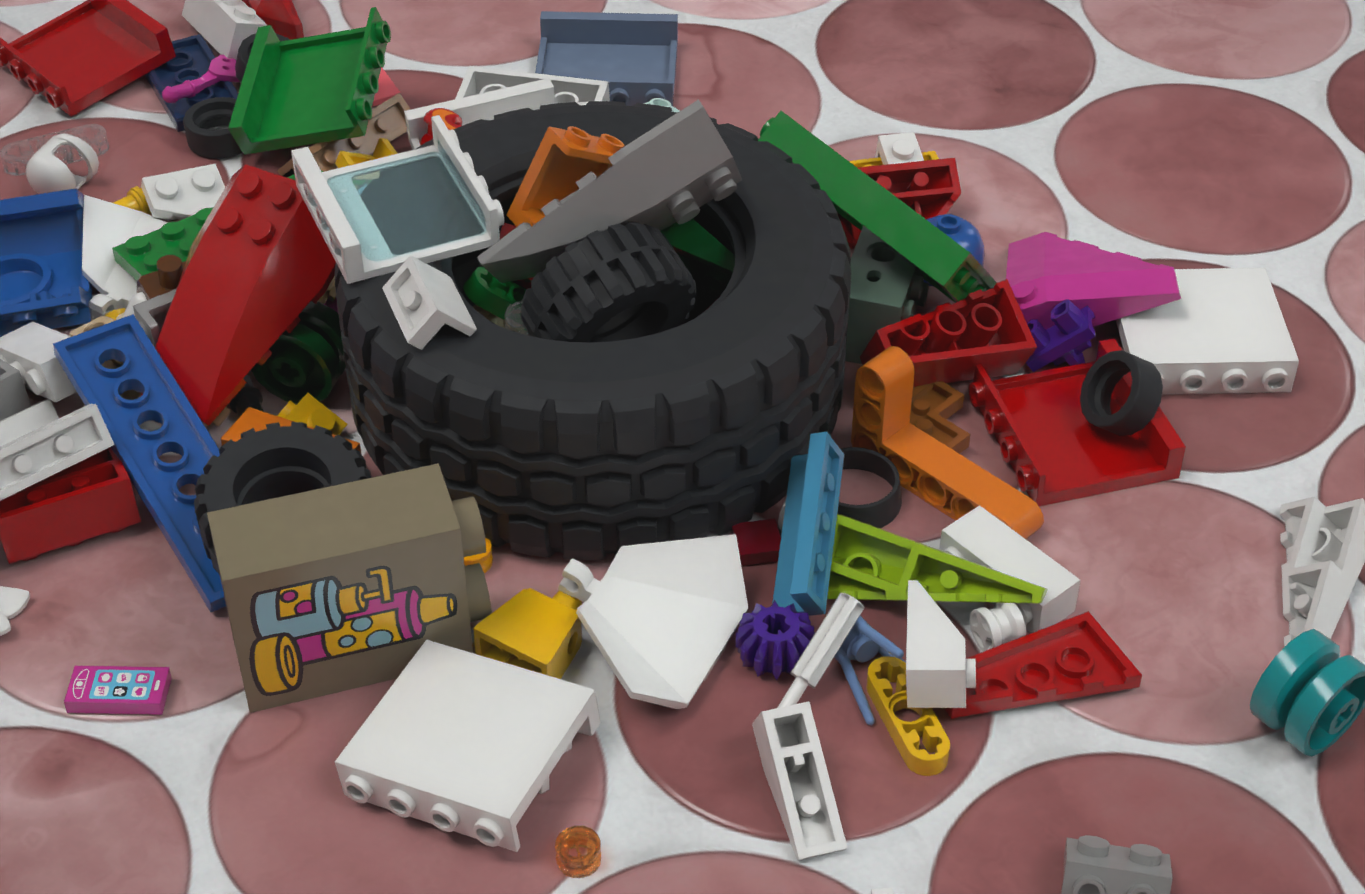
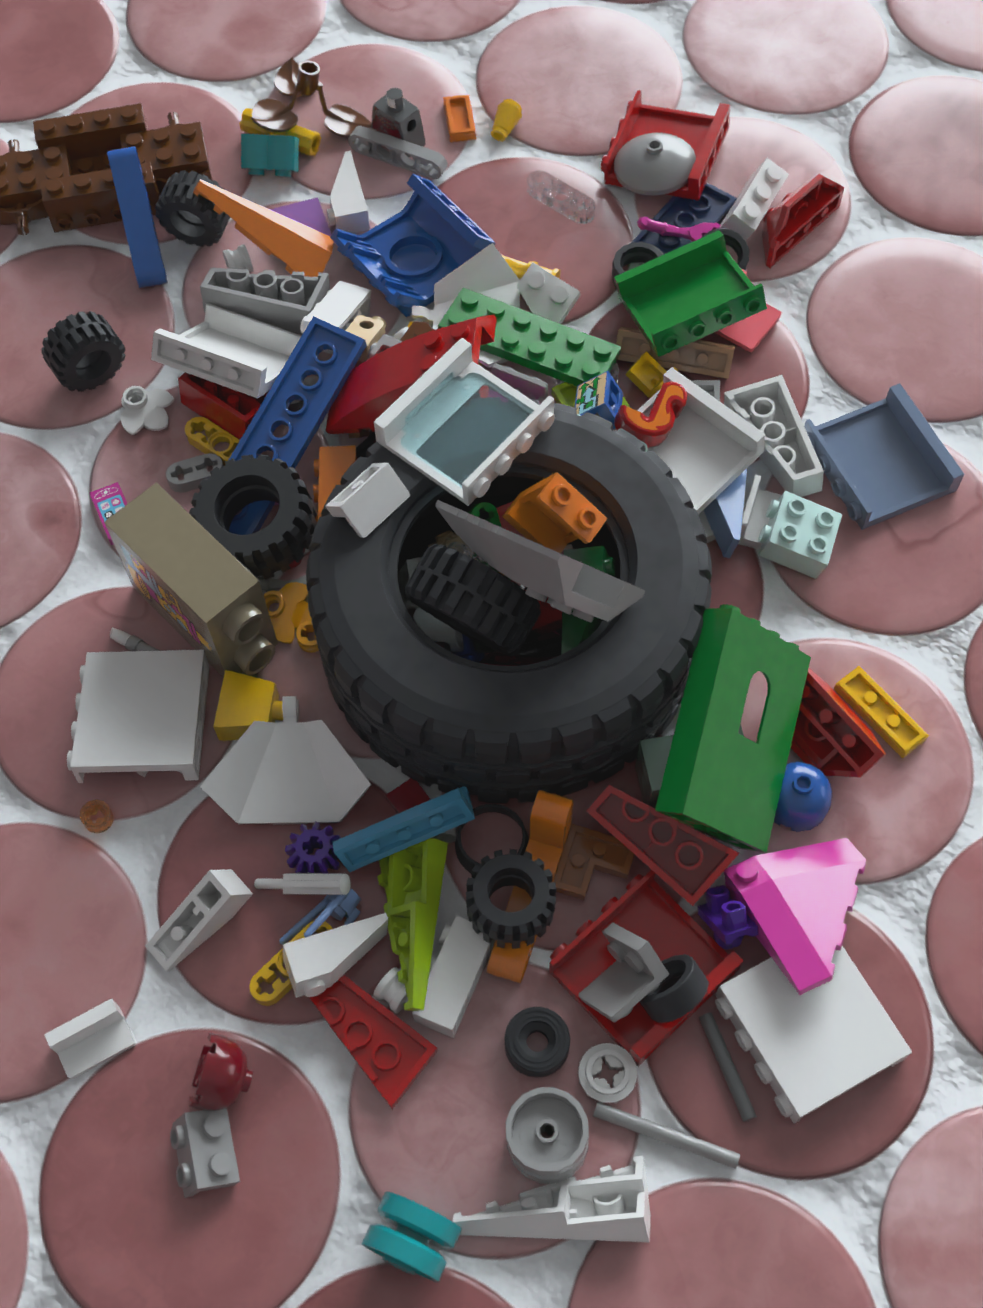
camera: 65 degrees right, 20 degrees up
white helmet [26,133,99,194] -> none
white bracket [875,132,924,165] -> none
none -> piece [110,627,160,651]
none -> light grey beam [166,453,223,493]
none -> yellow beam [185,417,240,466]
none -> dark red cylinder [189,1032,253,1111]
none -> black tyre [466,849,556,949]
none -> black tyre [504,1007,570,1077]
none -> light grey wheel [506,1087,589,1184]
none -> light grey bracket [578,923,669,1022]
none -> white gear [578,1043,637,1103]
none -> light grey bar [593,1102,740,1169]
none -> light grey dish [614,133,696,196]
none -> dark grey bar [699,1012,757,1122]

